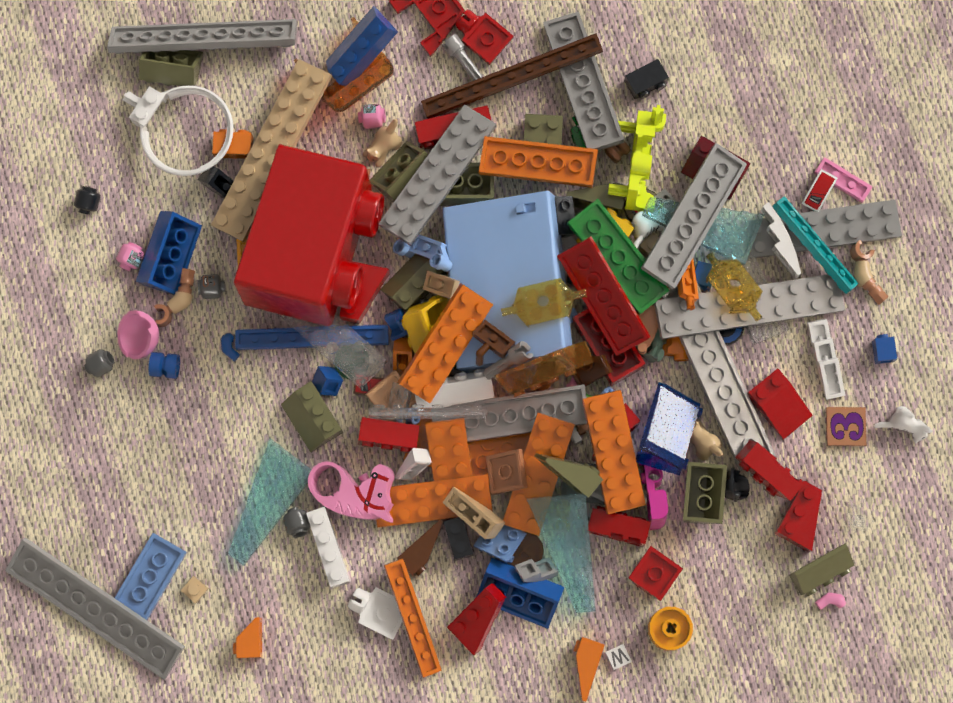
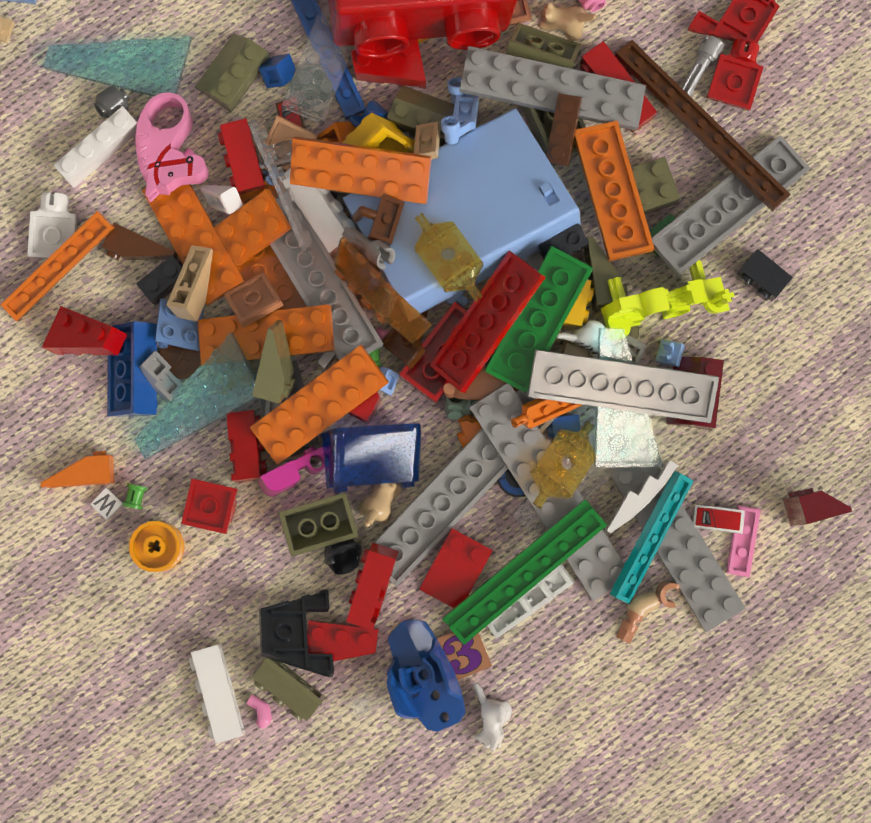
camera: 60 degrees right, 5 degrees up
nougat wheel [604,141,631,164] -> none
blue brick [872,334,897,364] -> none
none -> bright green bush [122,483,147,510]
none -> white brick [189,643,245,743]
none -> black wing [259,589,334,677]
none -> blue piece [387,620,465,732]
none -> green plate [442,499,607,645]
none -> reddish brown plate [546,93,582,167]
none -> light blue tile [655,339,685,367]
none -> dark red slope [783,488,852,526]

